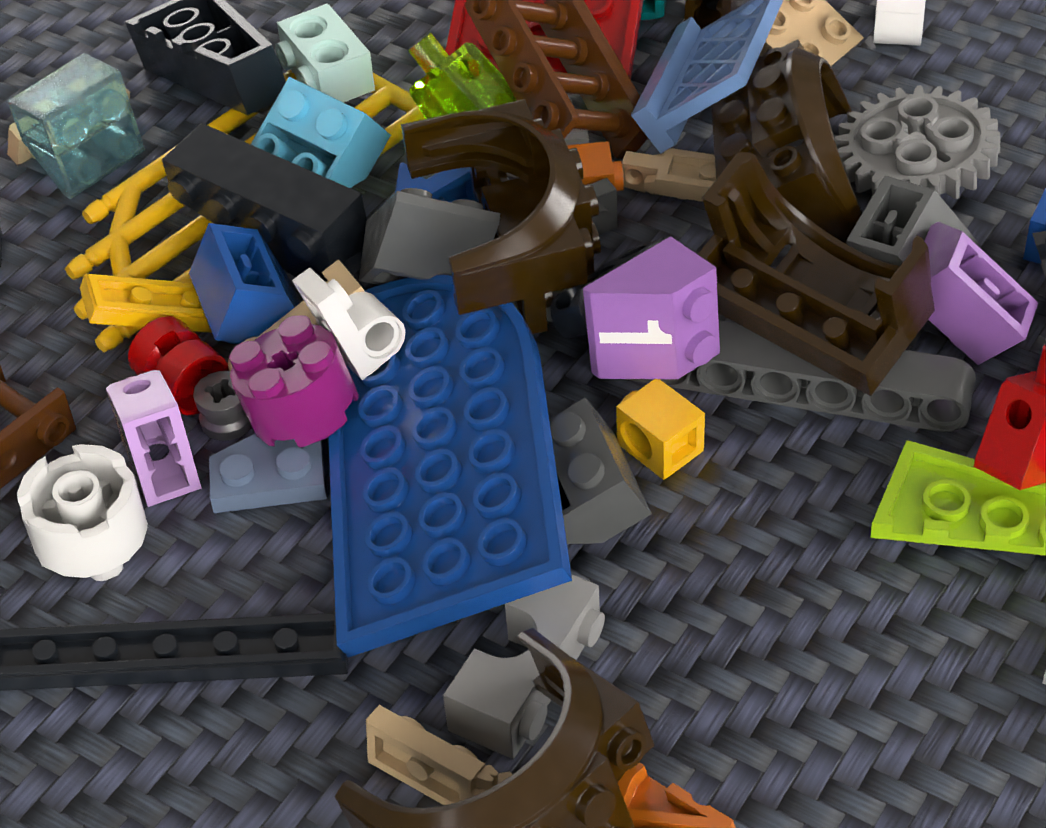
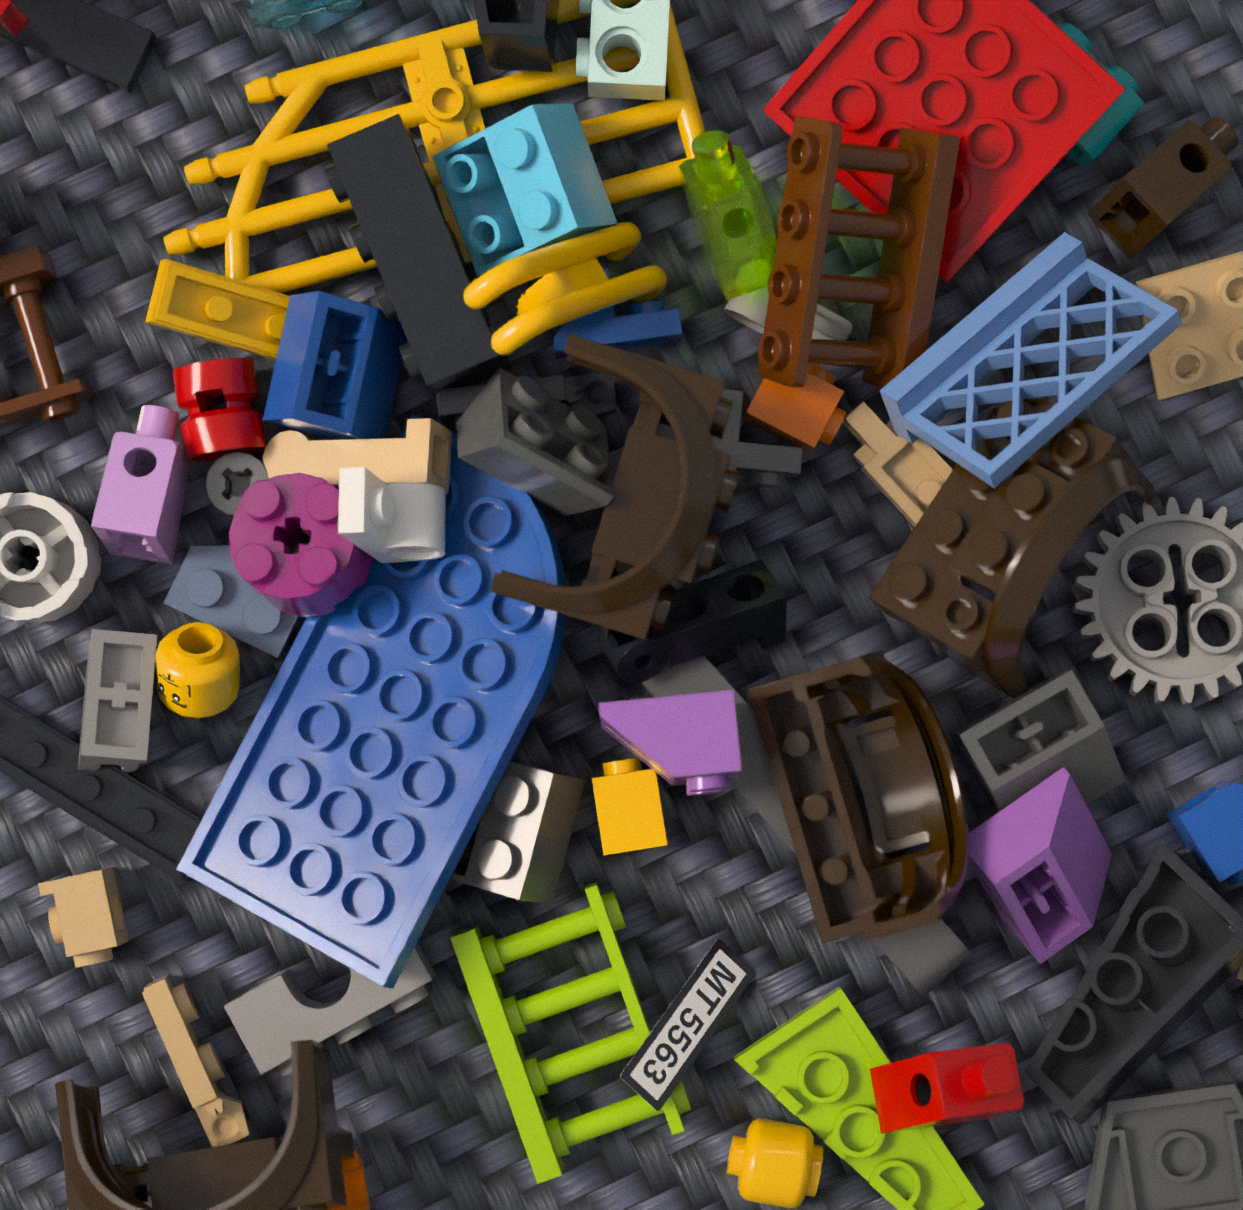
camera: 30 degrees right, 40 degrees up
none -> tan brick [38,867,129,968]
none -> light grey hinge [78,629,157,772]
none -> yellow head [155,622,240,718]
none -> lime fence [450,882,692,1184]
none -> yellow piece [464,222,667,355]
none -> sticker [620,939,755,1111]
none -> yellow head [726,1118,824,1209]

